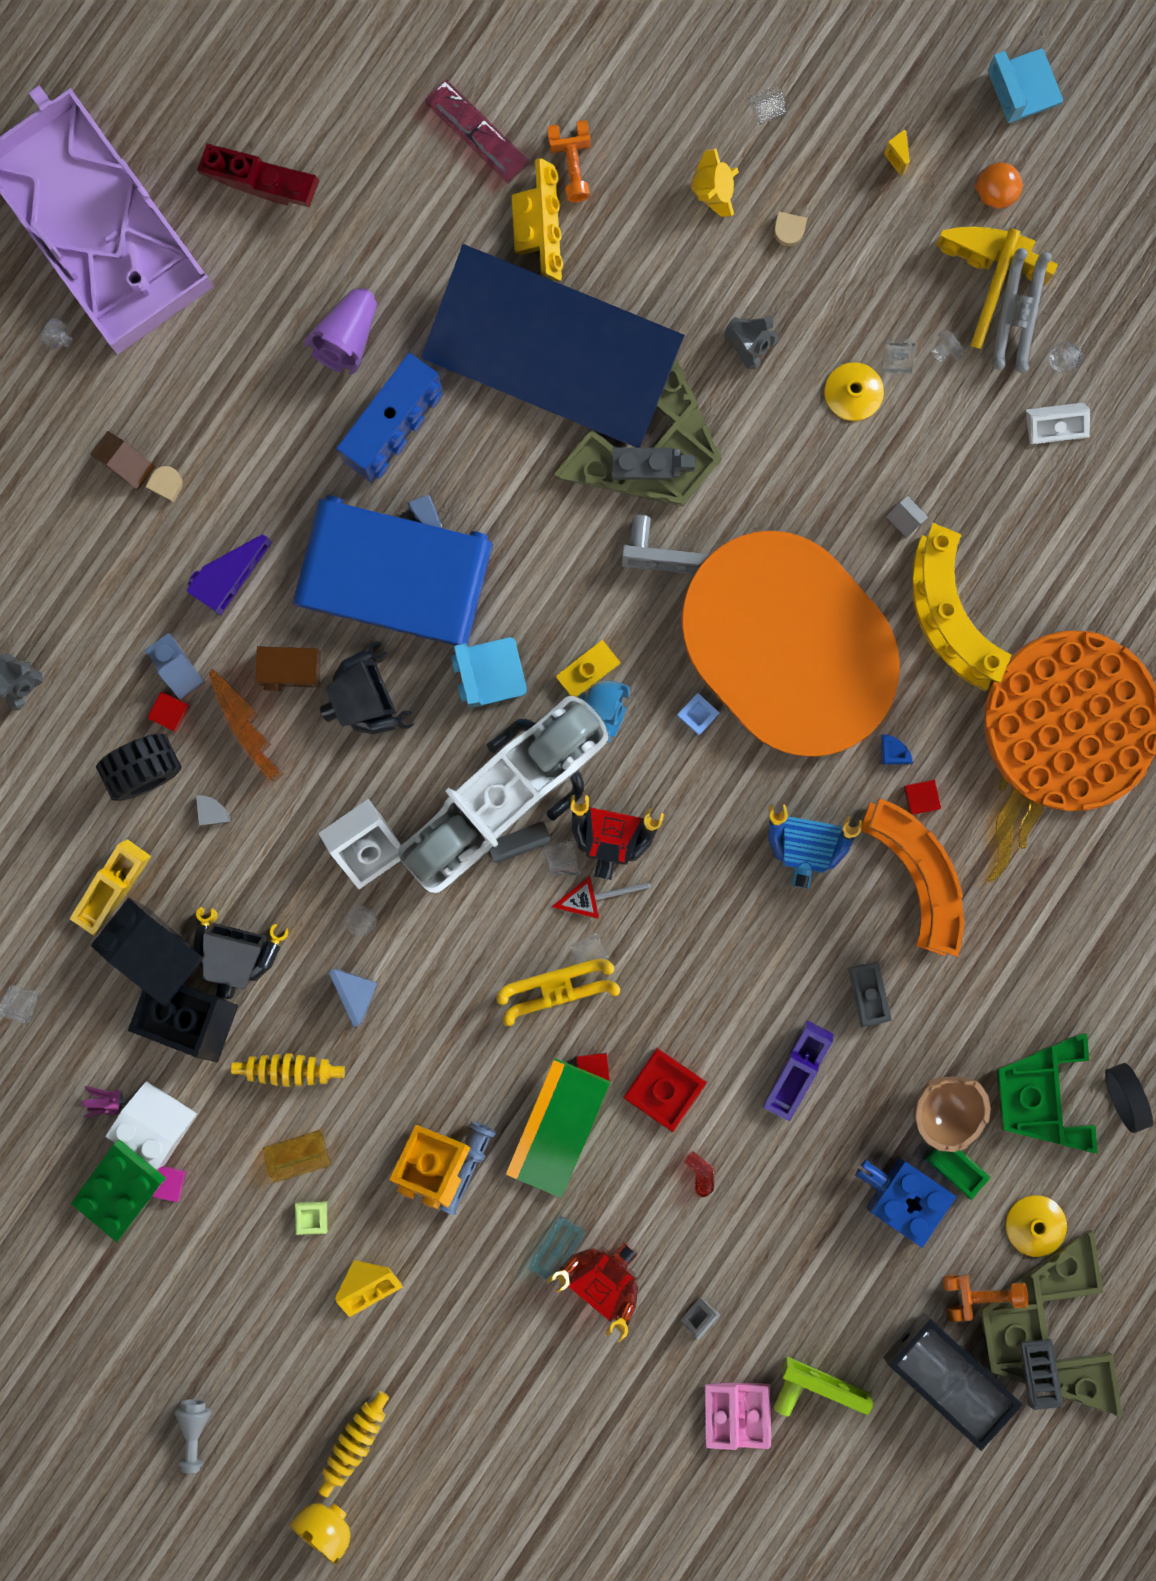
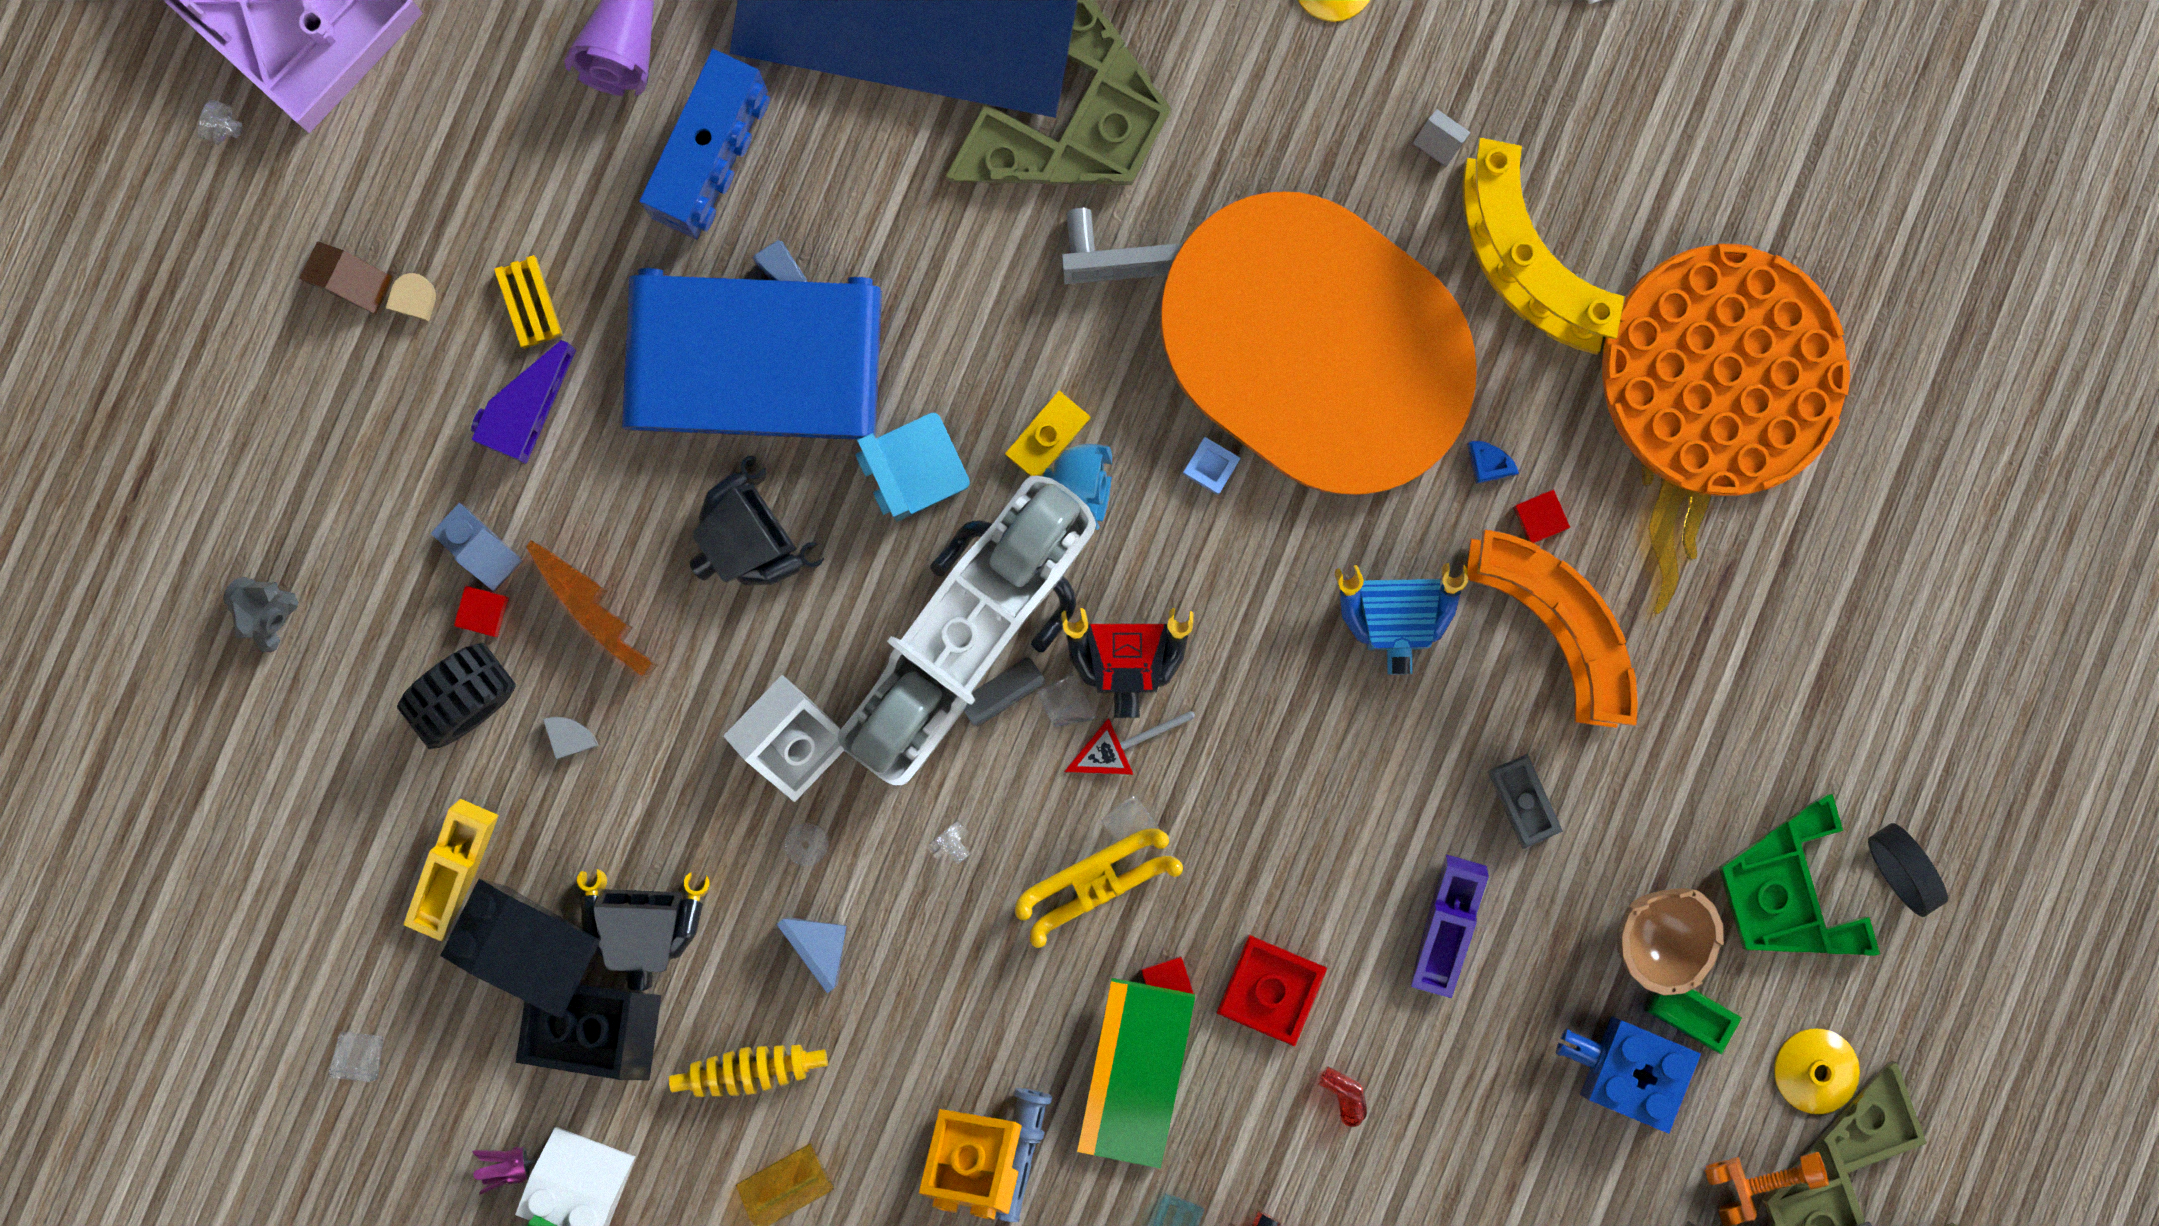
camera: 15 degrees left, 0 degrees up
reddish brown brick [255,646,321,692] -> none
dark grey hinge [612,447,696,480] -> none
none -> yellow tile [494,255,563,349]
none -> clear tile [927,820,970,865]

